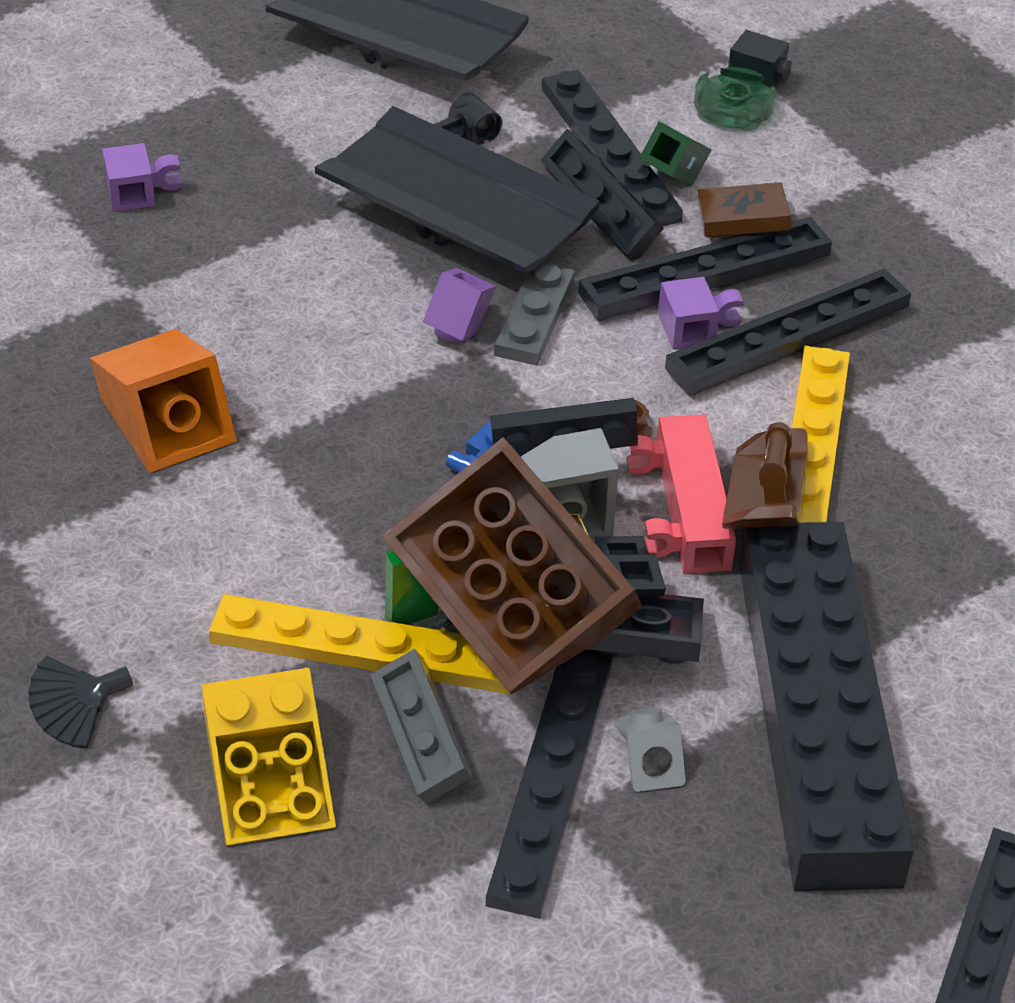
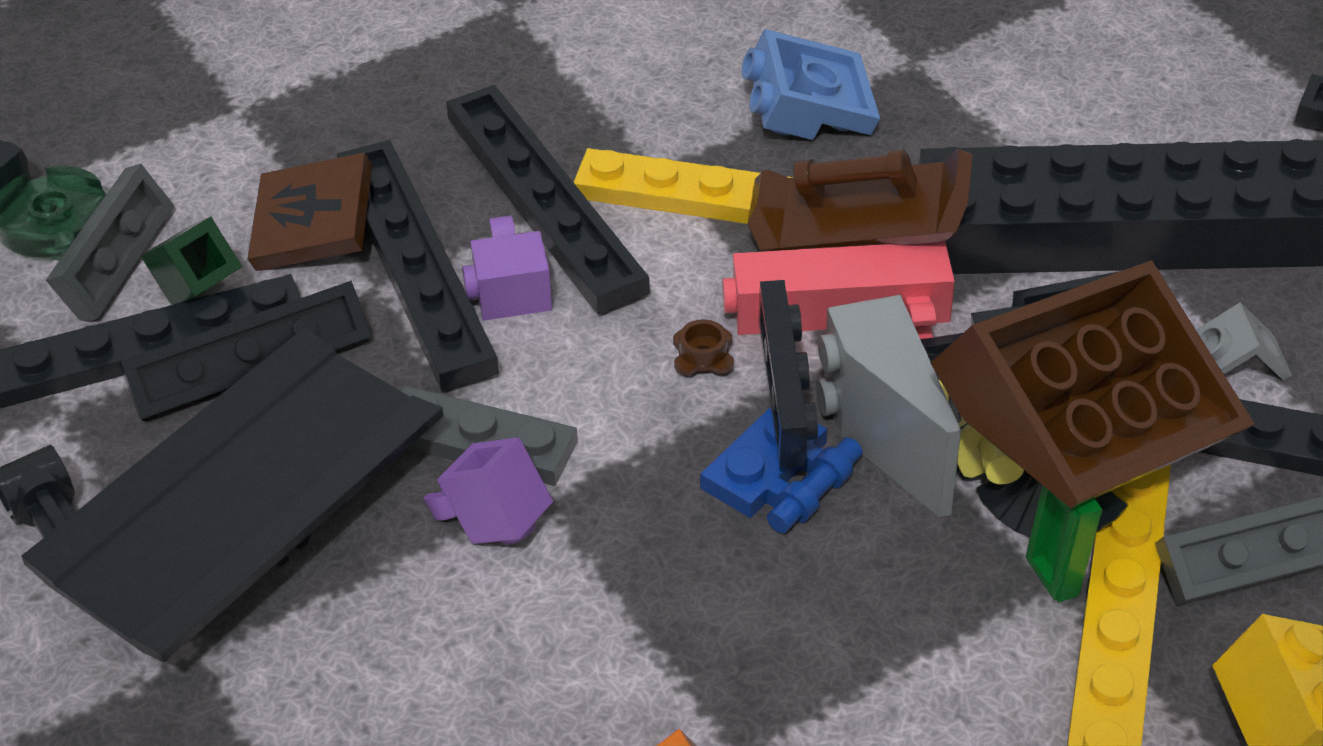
camera: 85 degrees left, 0 degrees up
none -> dark grey plate [46,164,174,322]
none -> medium blue plate [741,29,880,140]

